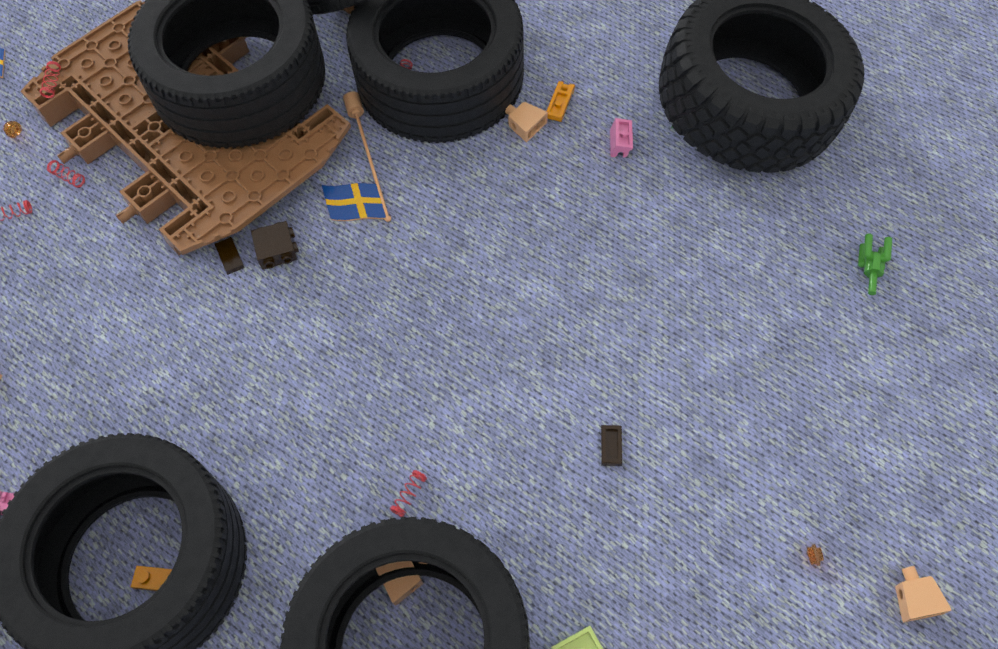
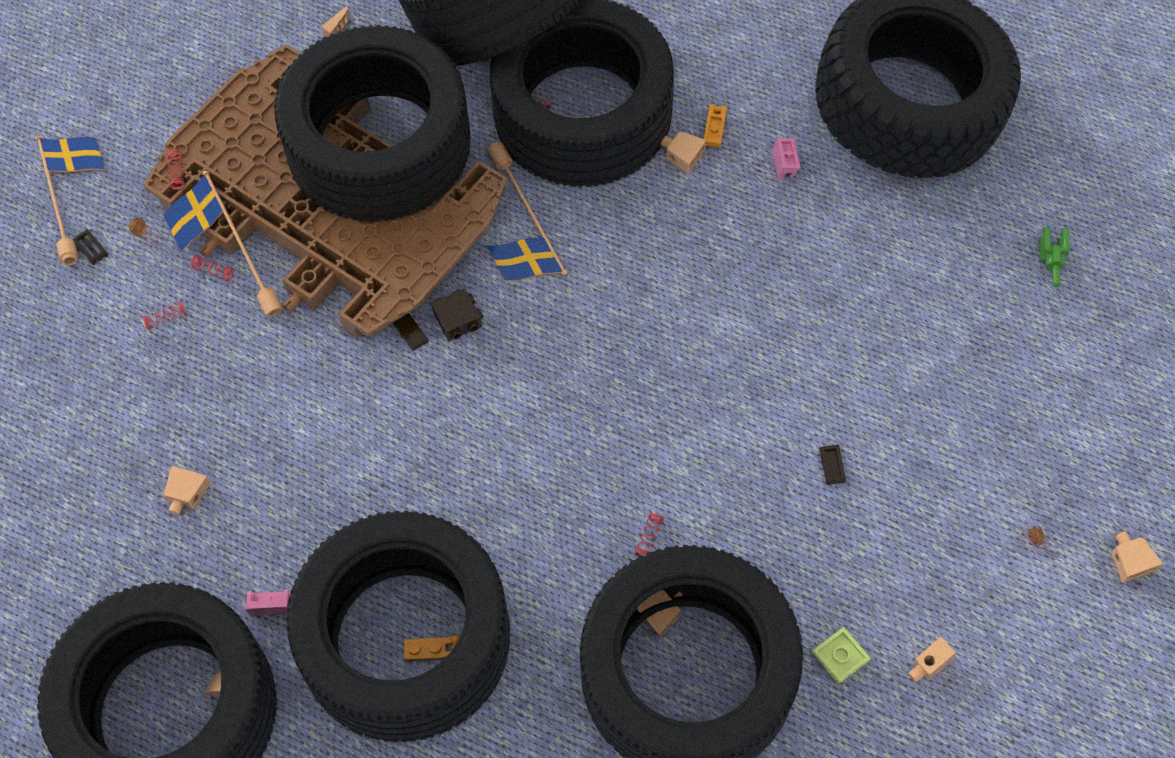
camera: 10 degrees left, 0 degrees up
none -> flag [164,171,283,317]

